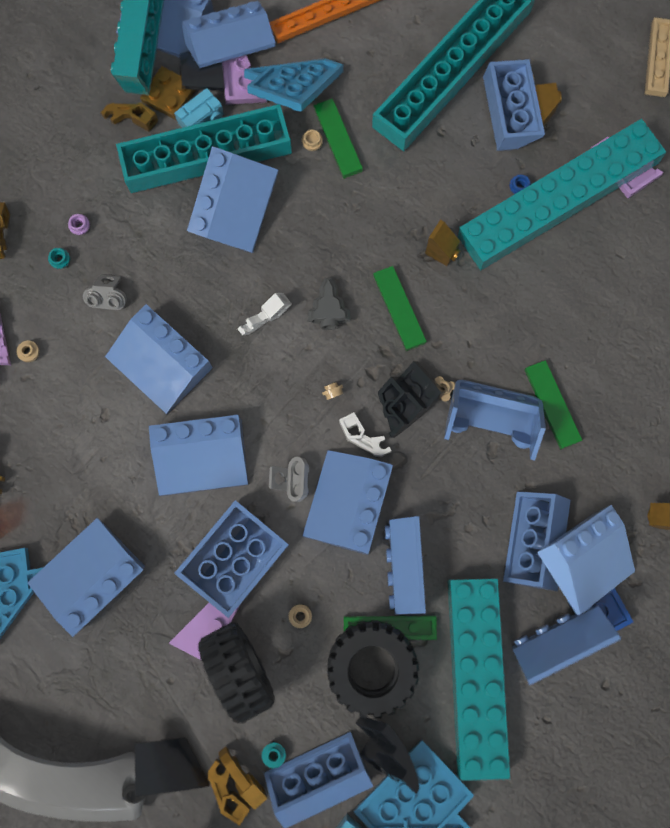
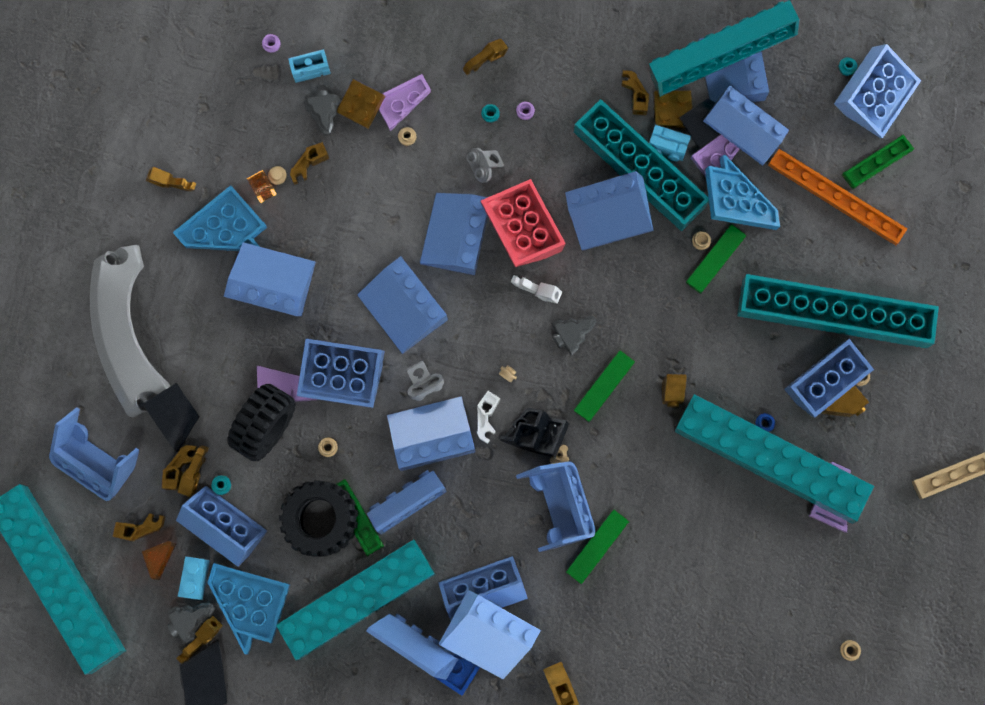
camera: 60 degrees right, 0 degrees up
black slope [356,717,420,794] -> none
none -> coral slope [480,179,566,267]

